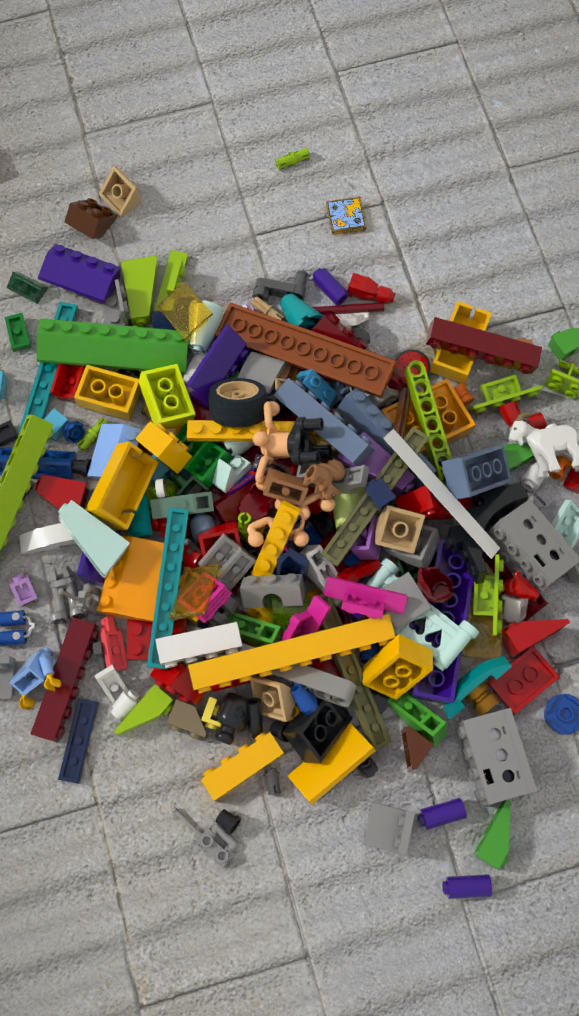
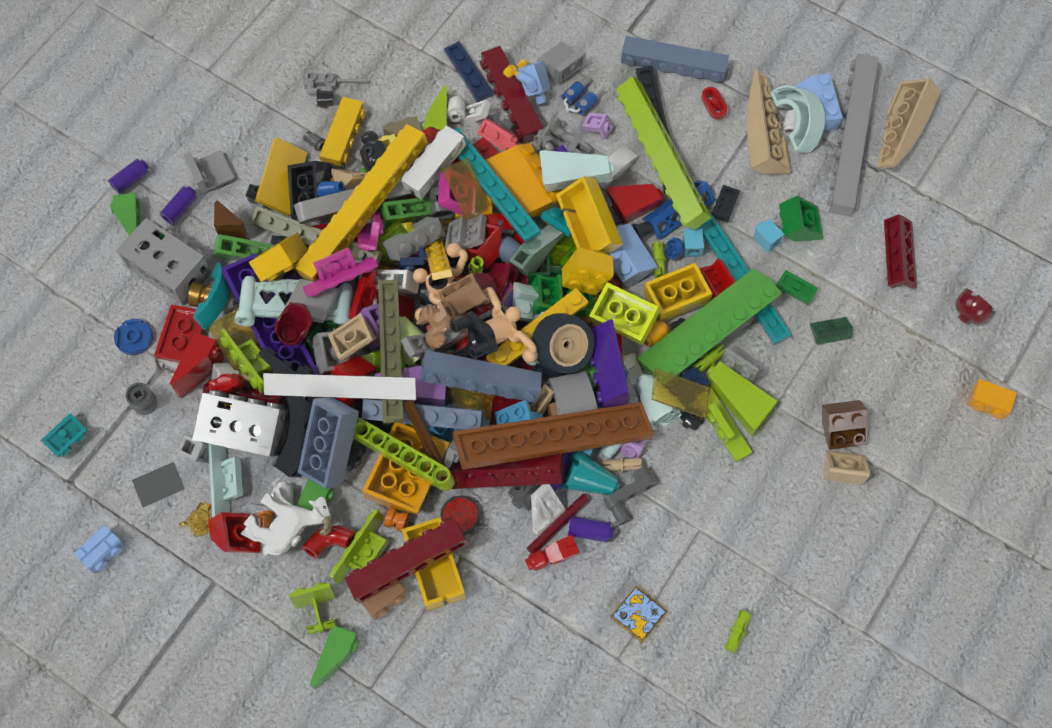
camera: 140 degrees right, 5 degrees down
dark purple slope [38,244,121,303] -> none
white tile [155,479,167,499] -> none
black cylinder [247,698,263,739] -> none
dark blue brick [365,478,396,513] -> none

